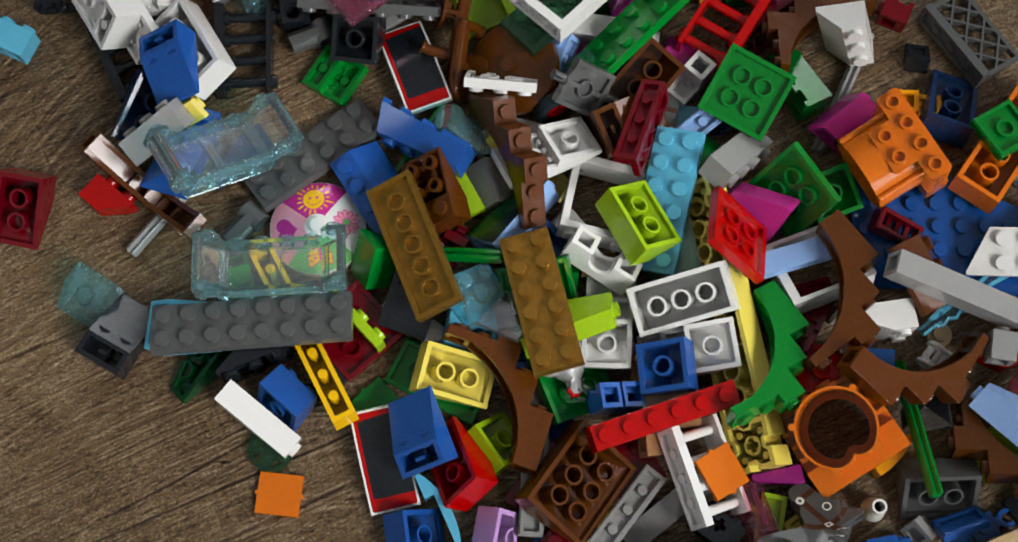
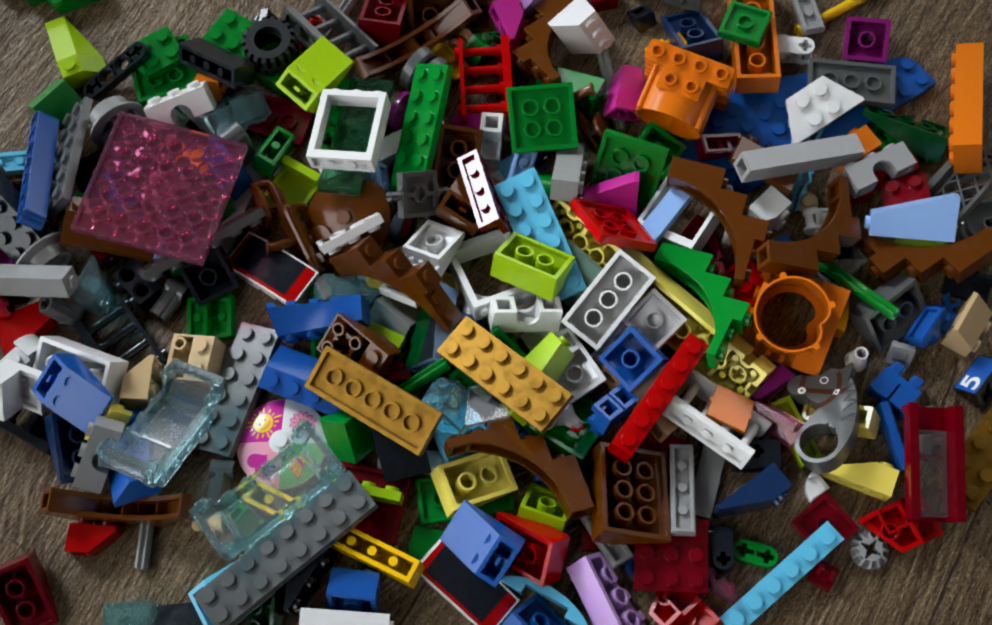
camera: 30 degrees left, 5 degrees down
none -> tan slope [120,355,168,412]
none -> tan slope [163,333,226,388]
none -> reddish brown piece [573,83,614,155]

